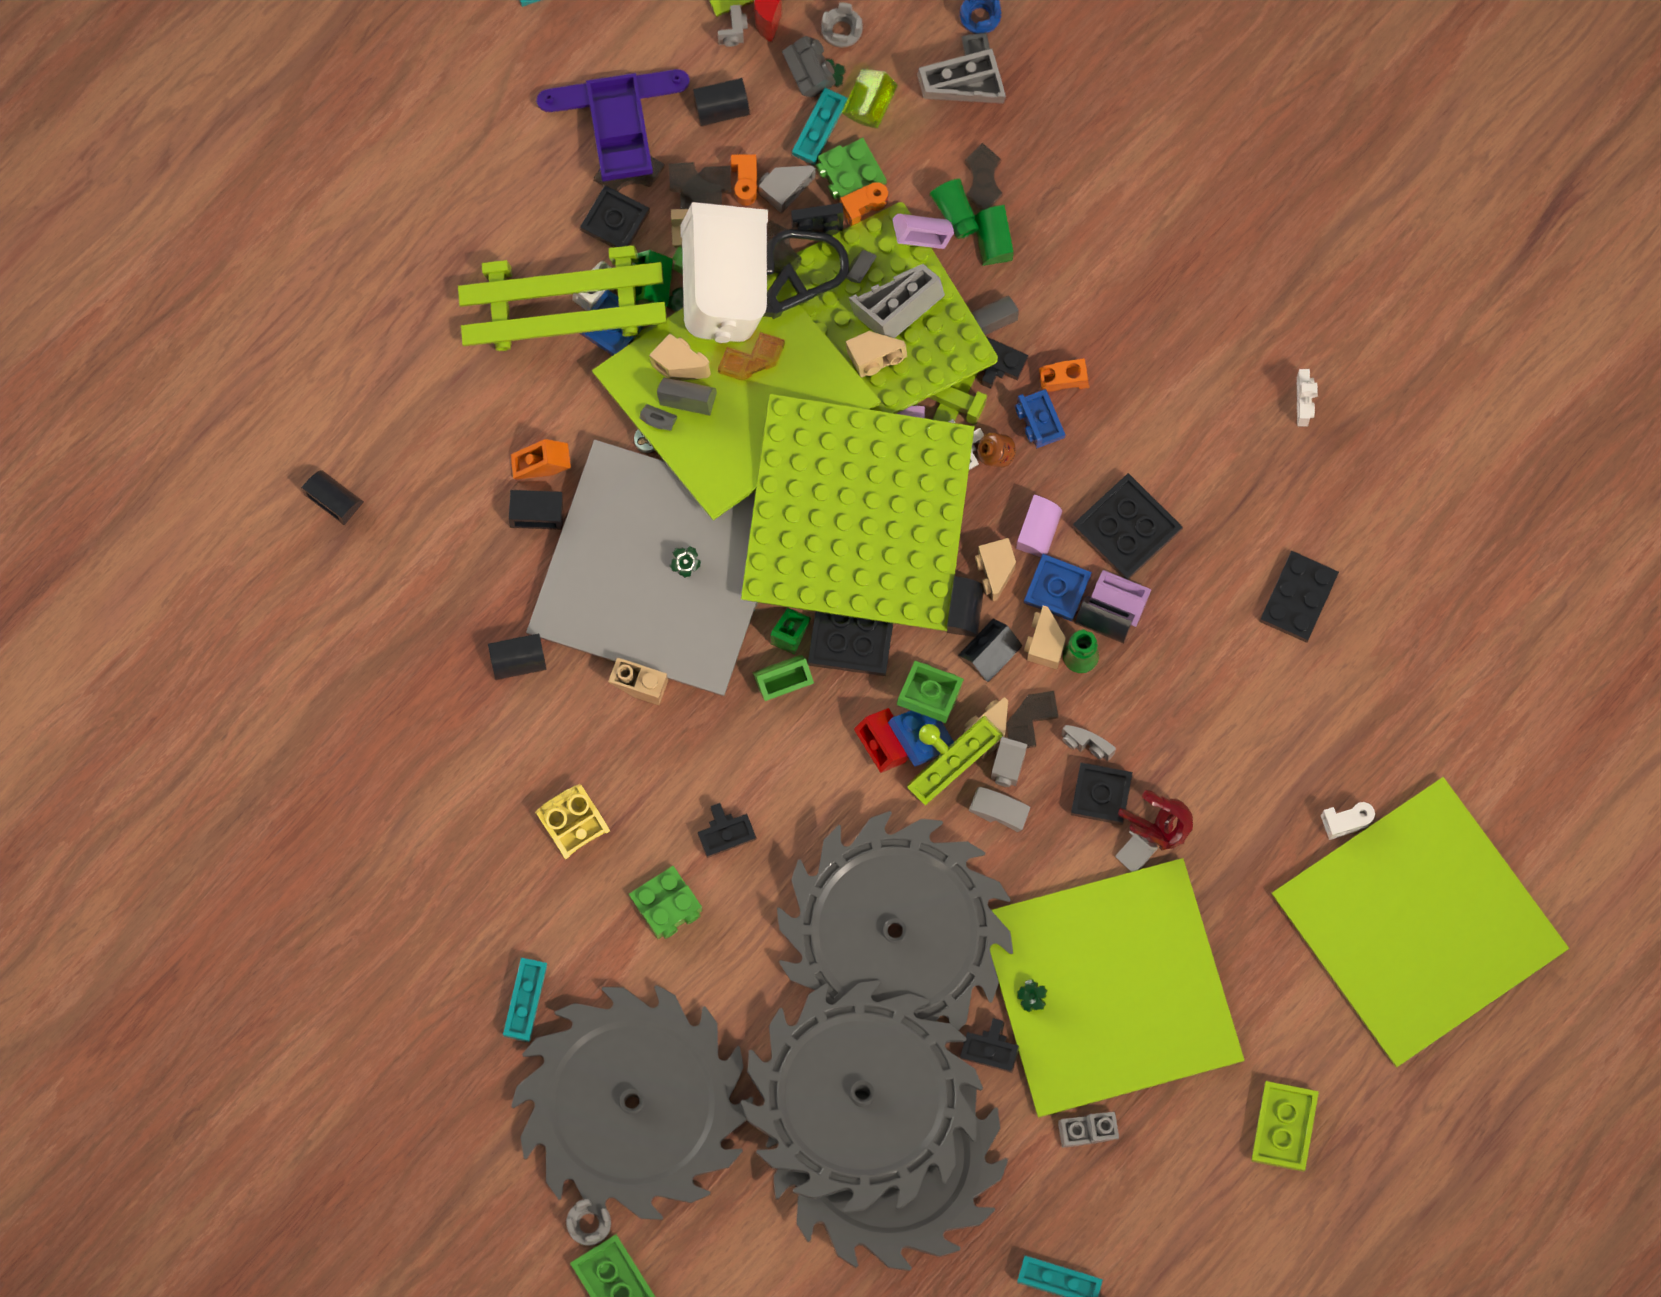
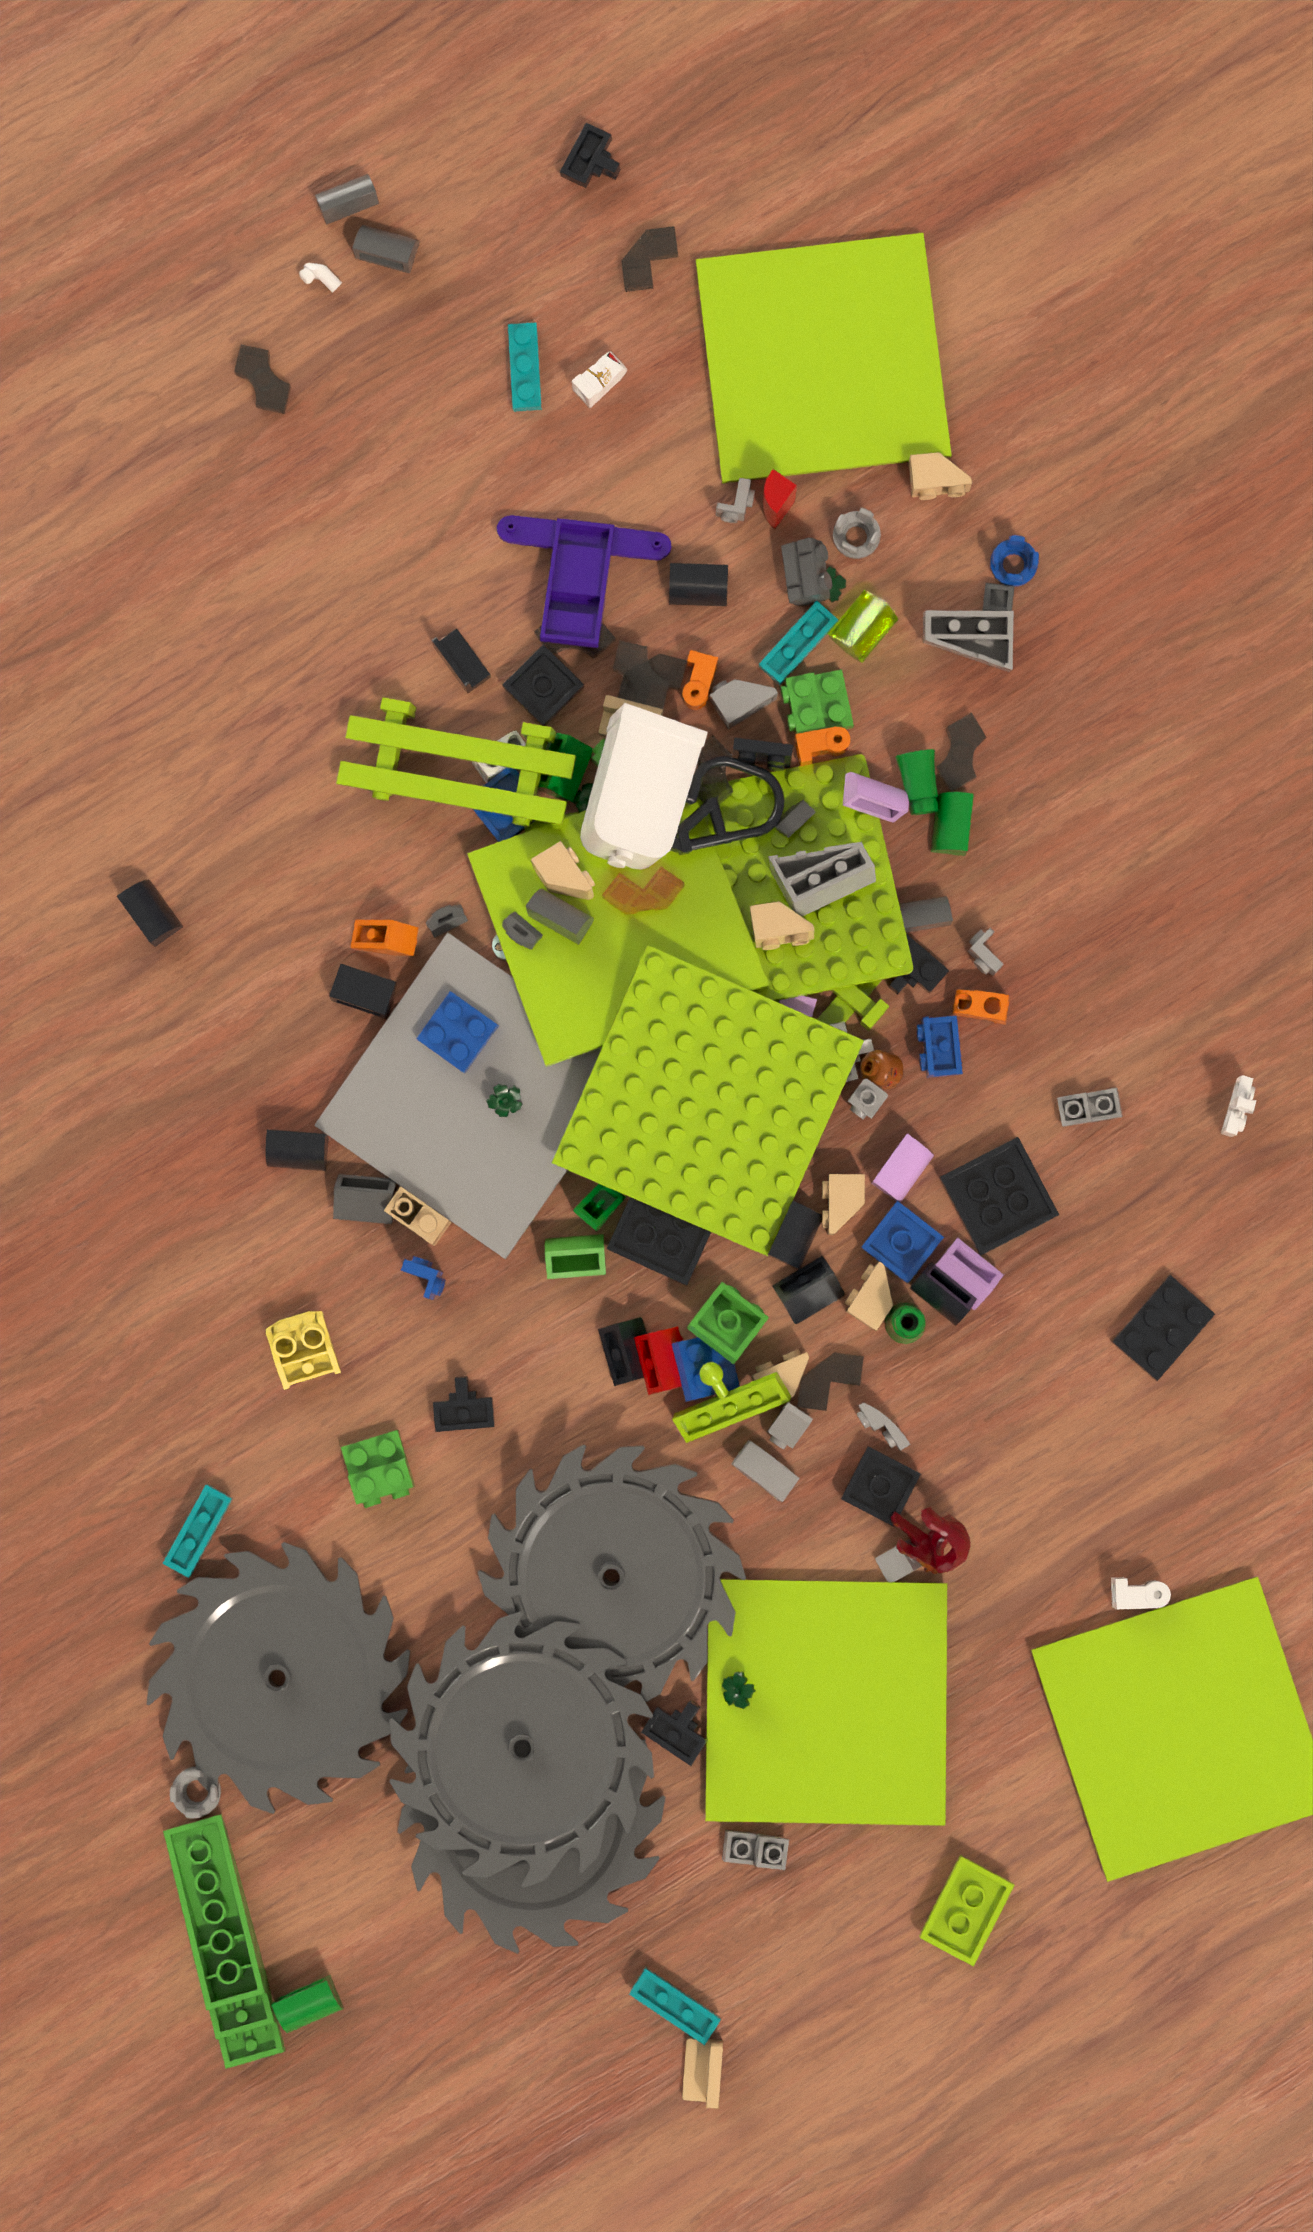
camera: 25 degrees right, 10 degrees up
none -> clear smoke tile [234,344,291,414]
none -> dark grey brick [333,1174,397,1224]
none -> blue bracket [401,1256,446,1300]
none -> blue plate [416,991,499,1073]
none -> dark grey piece [426,905,468,938]
none -> black panel [431,629,491,694]
none -> black panel [598,1317,647,1386]
none -> light grey bracket [848,1079,888,1120]
none -> light grey bracket [968,928,1004,976]
none -> light grey slope [1057,1088,1123,1127]

